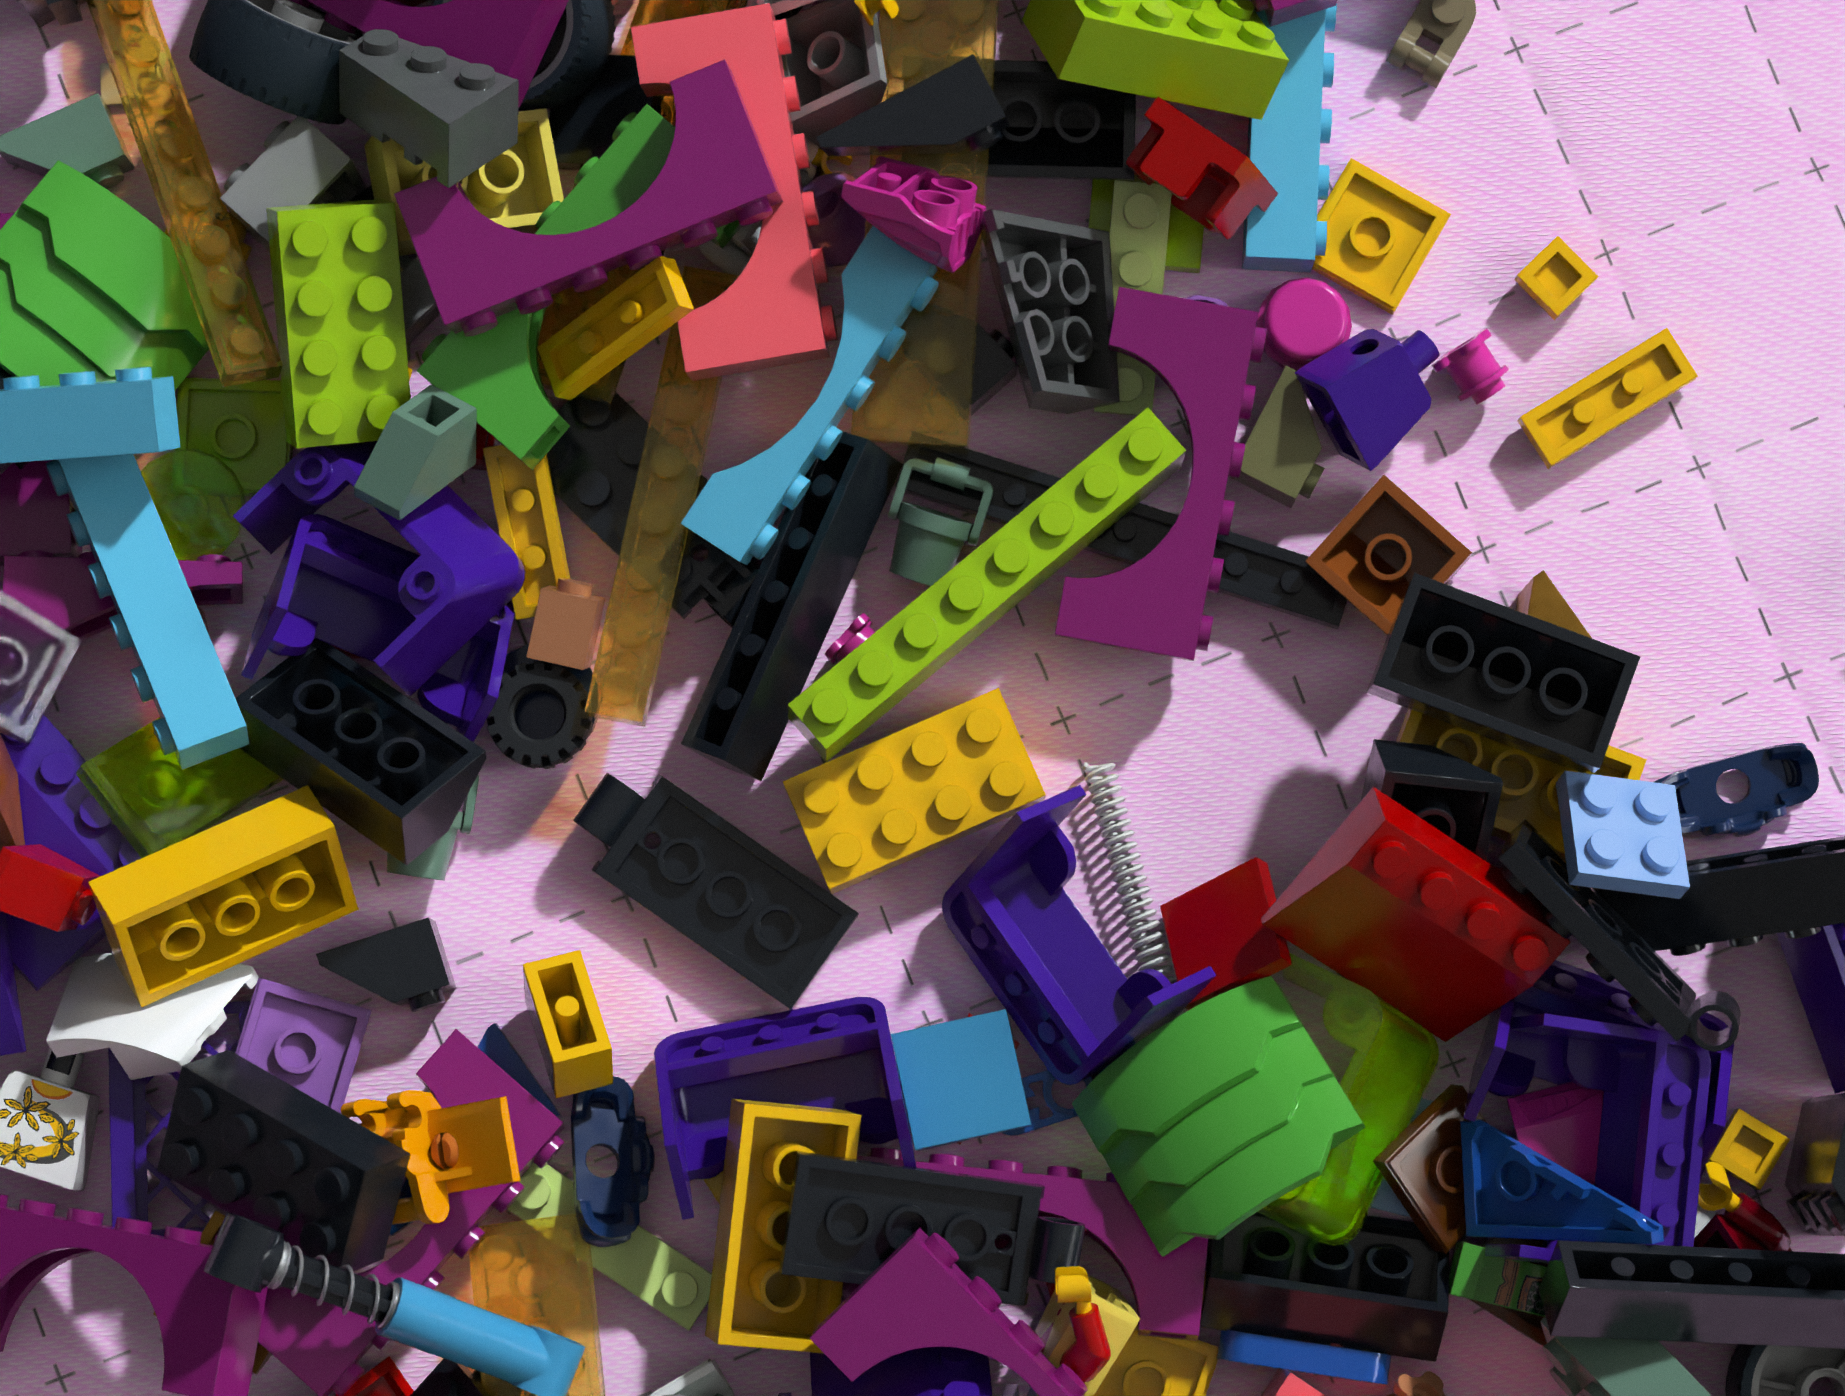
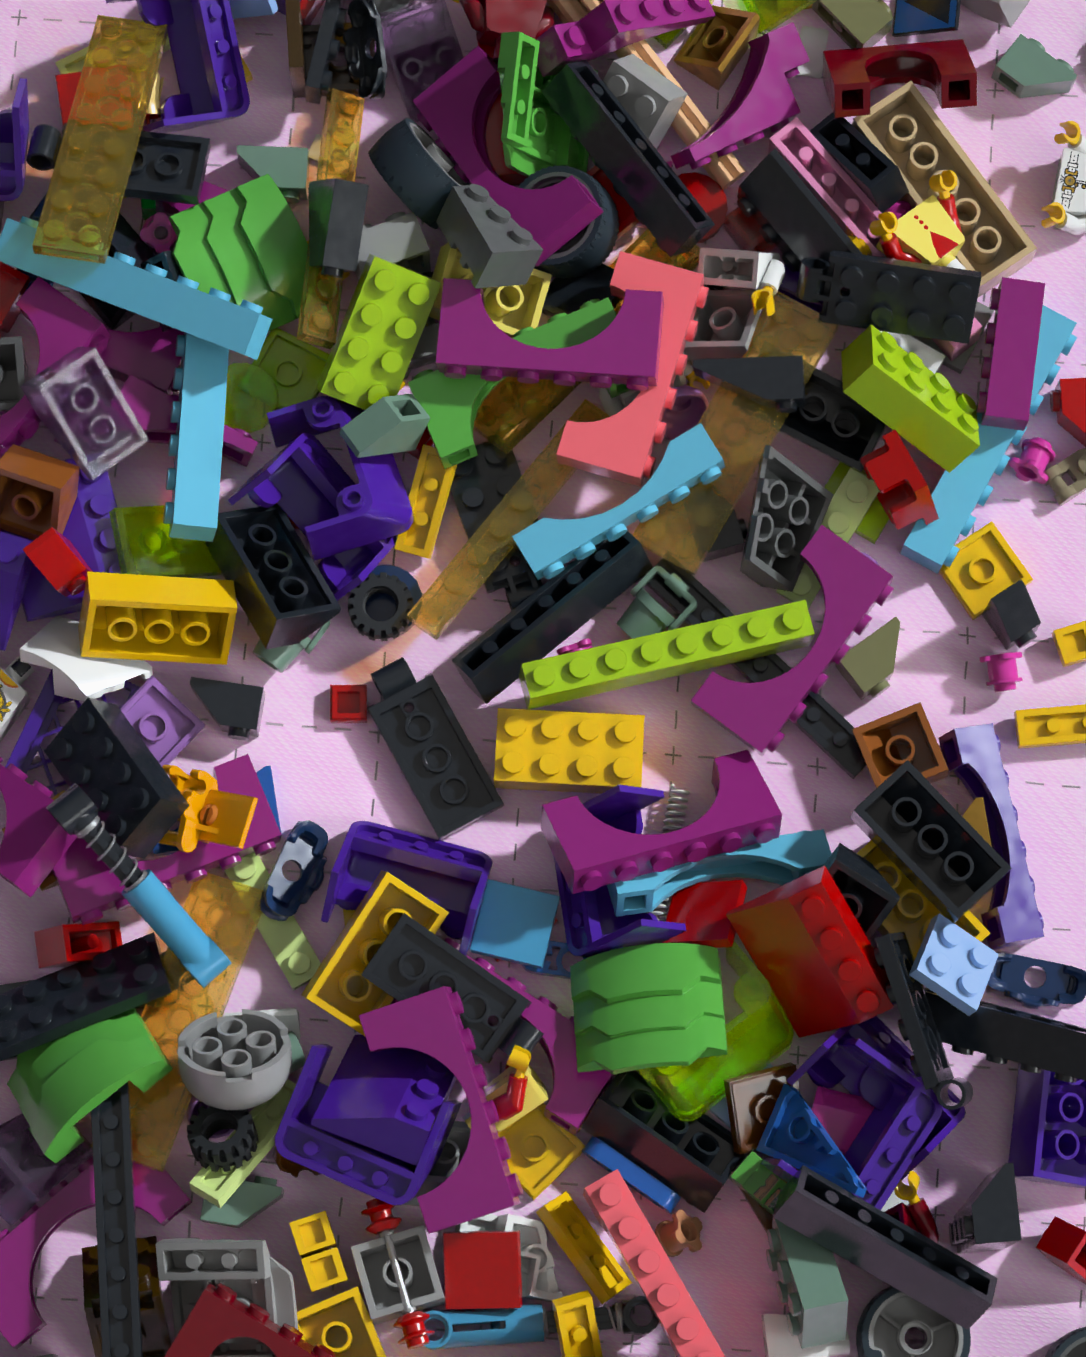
camera: 20 degrees right, 5 degrees down
yellow brick [523,950,613,1098] -> none
nougat brick [526,578,605,670] -> none
yellow plate [537,256,694,400] -> none
dark pink slope [841,156,987,273] -> none
dark pink piece [1256,278,1352,371] -> none
dark purple torso [1295,329,1440,471] -> none
yellow plate [1709,1108,1790,1190] -> none
none -> black slope [308,178,369,278]
none -> red tile [330,685,367,723]
none -> magenta arch [541,749,782,894]
none -> medium azure arch [607,829,832,917]
none -> arch [938,723,1045,950]
none -> black slope [982,579,1041,650]
none -> dark pink brick [1008,437,1055,484]

